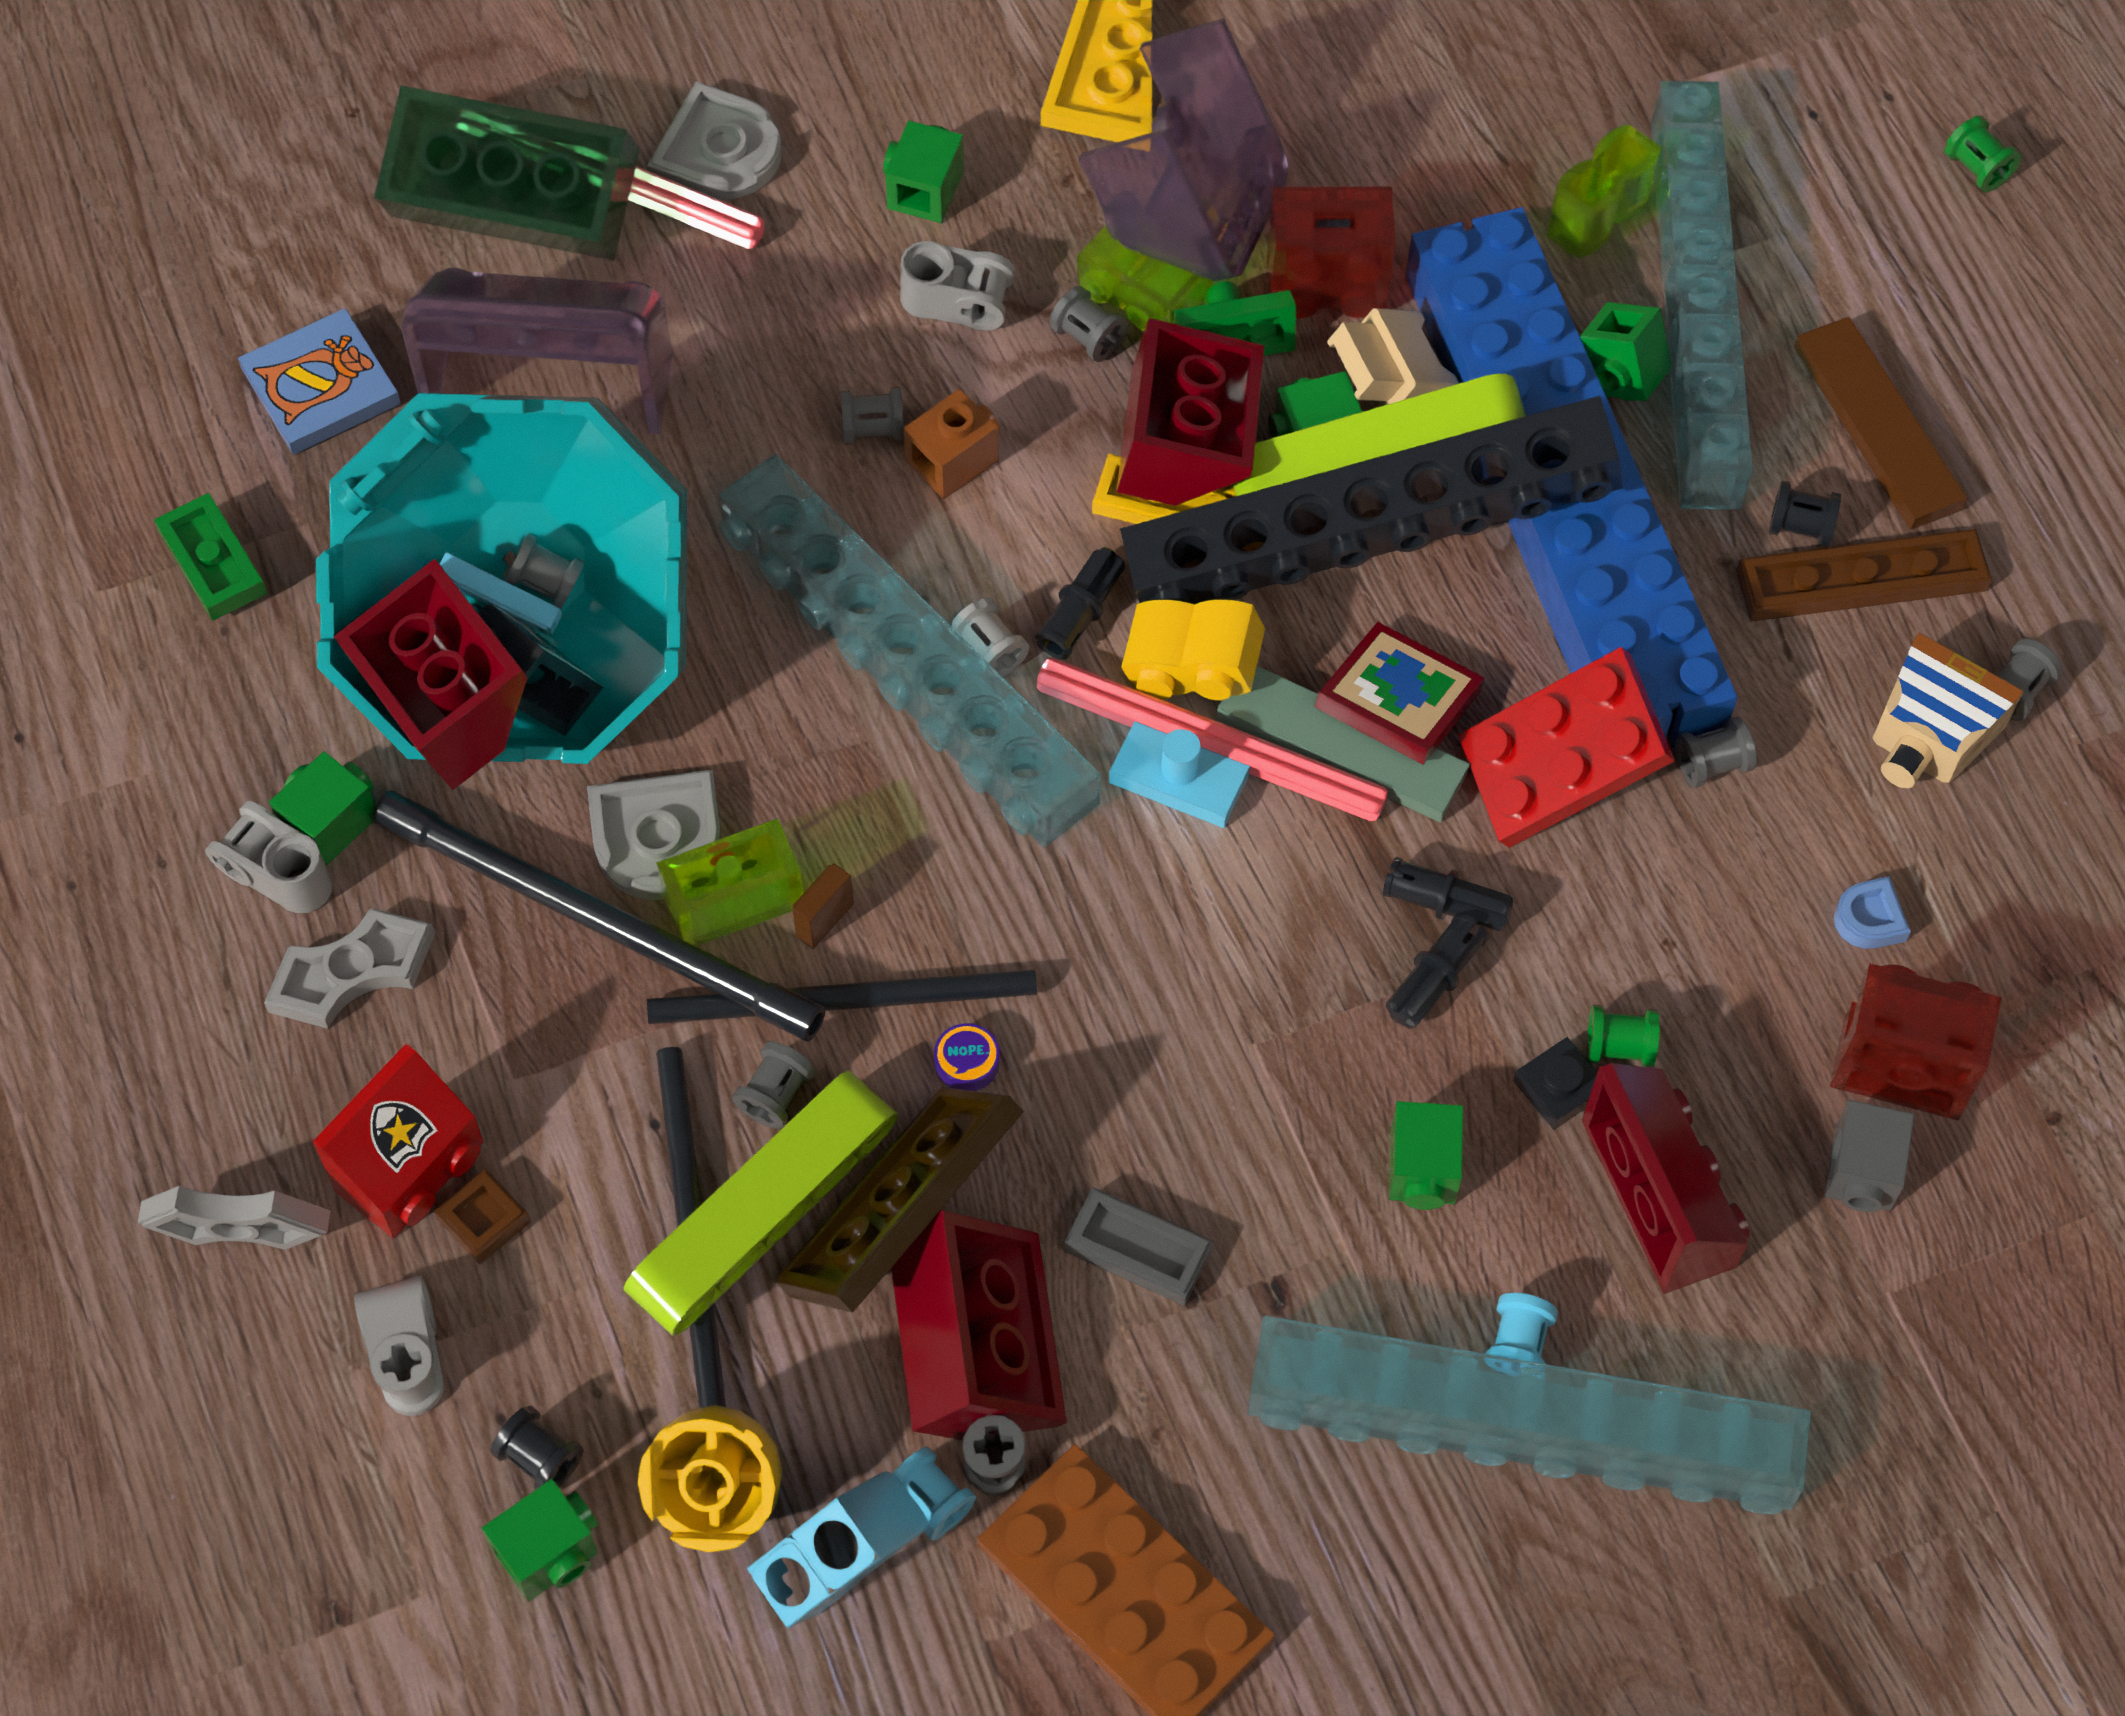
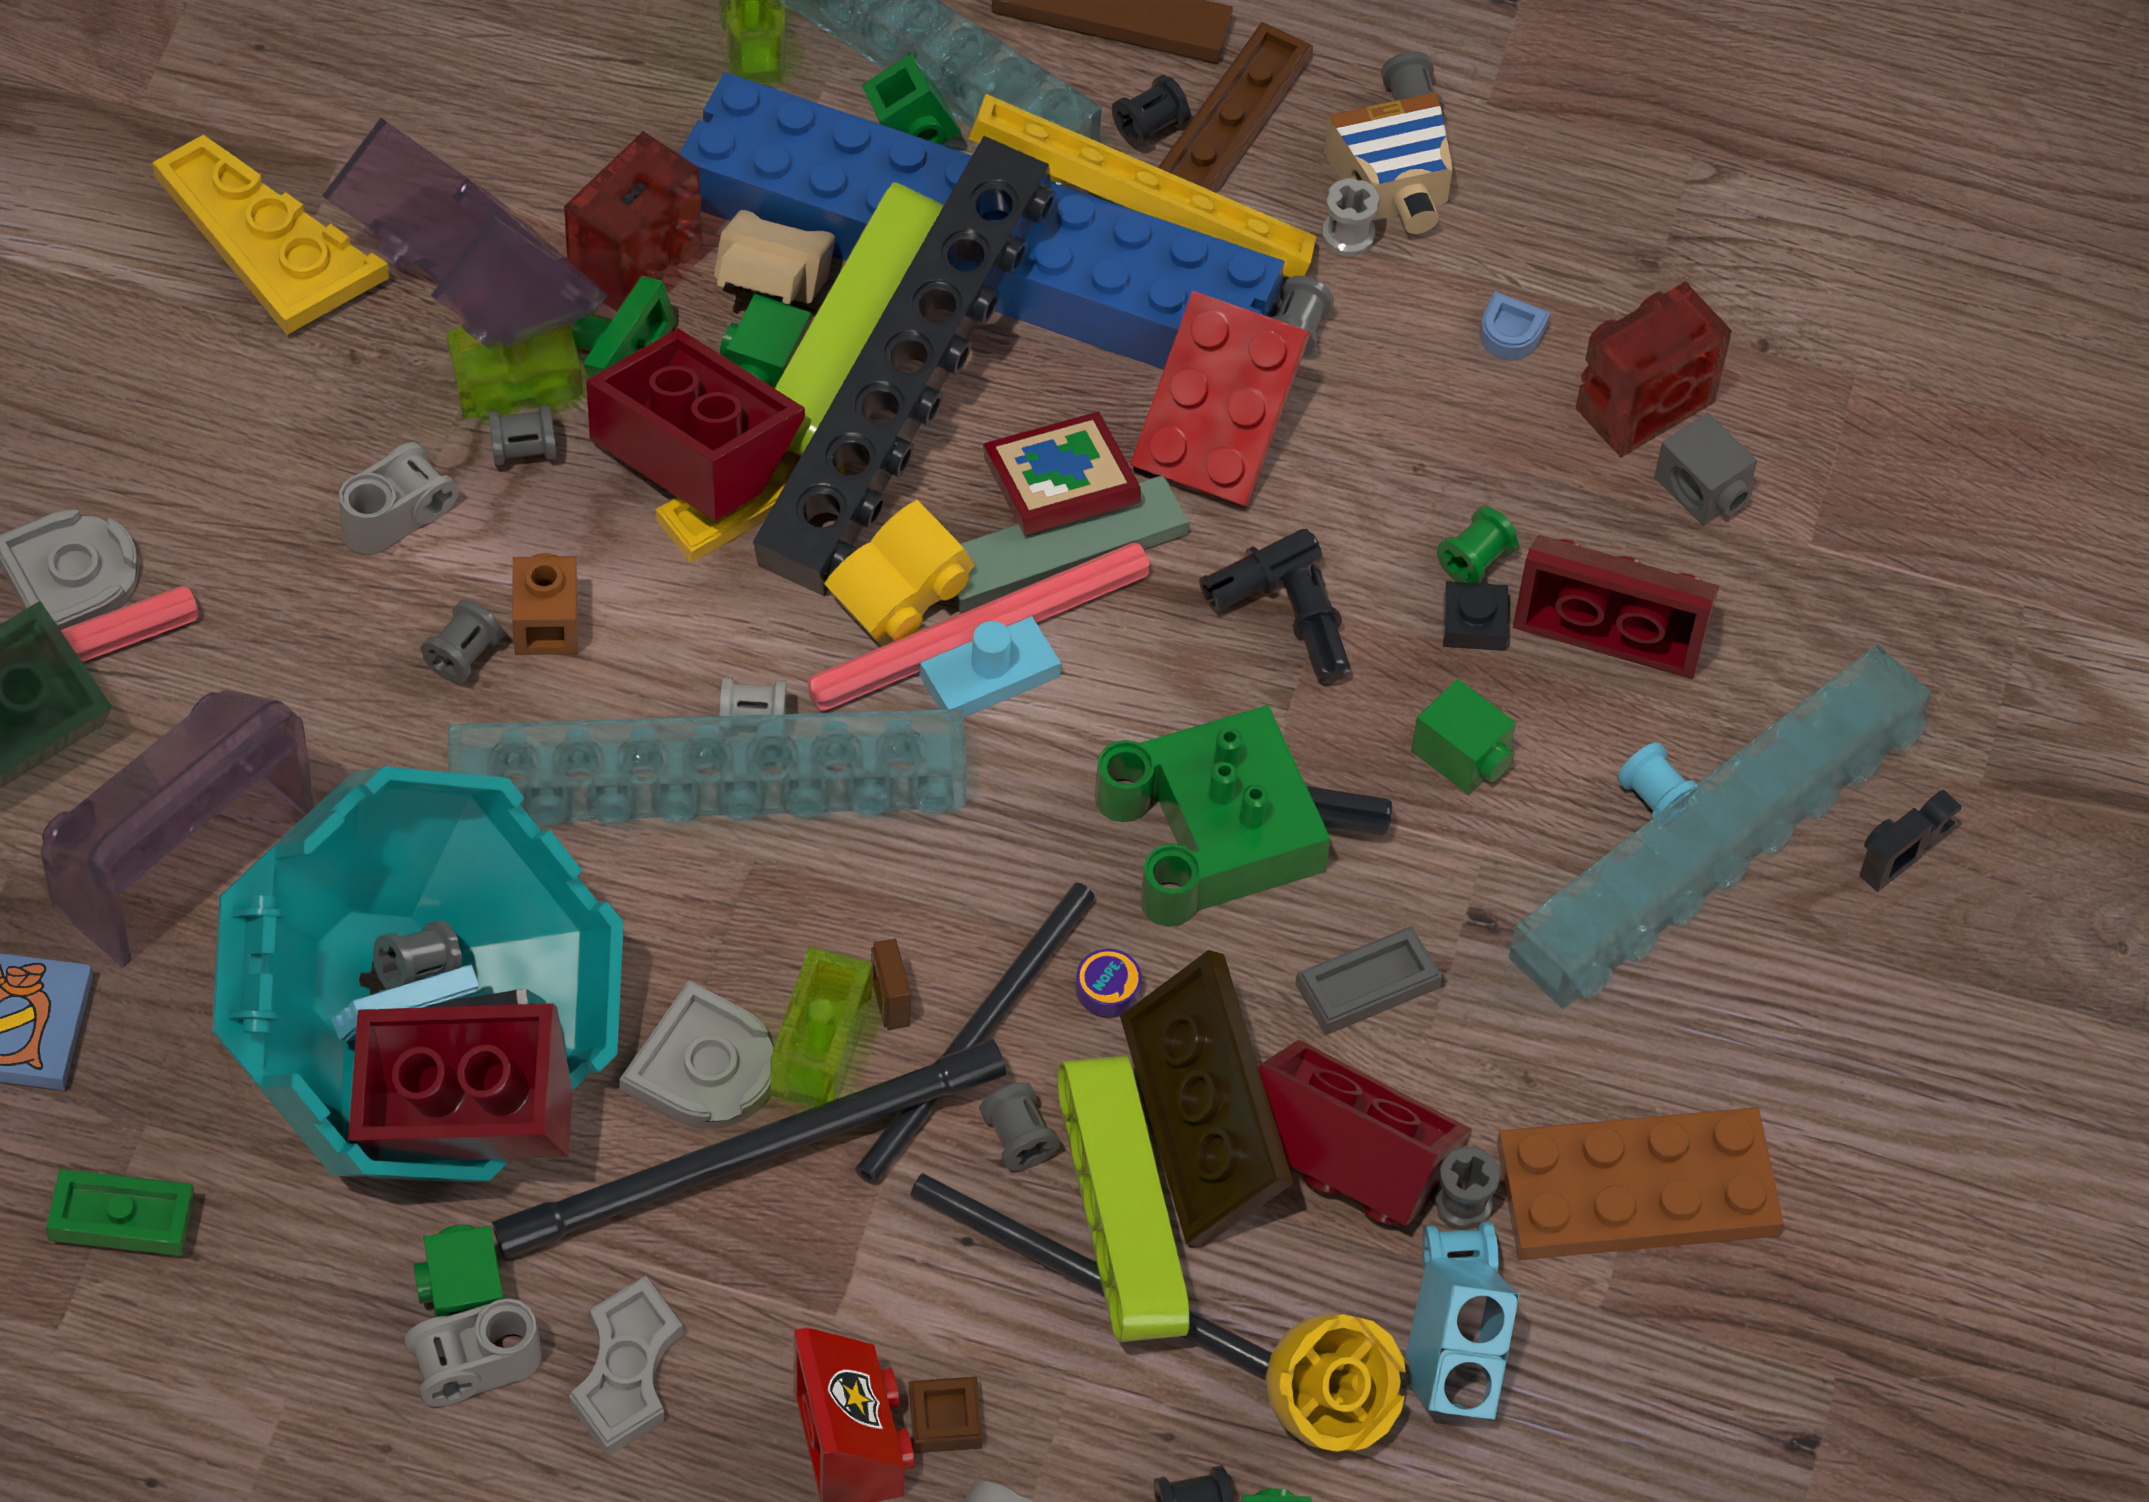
camera: 55 degrees left, 5 degrees down
green brick [883,120,964,223] -> none
black axle [1035,547,1125,660] -> none
none -> yellow plate [968,94,1317,277]
none -> green piece [1095,705,1393,927]
none -> light grey bush [1322,178,1380,257]
none -> black plate [1859,789,1962,892]

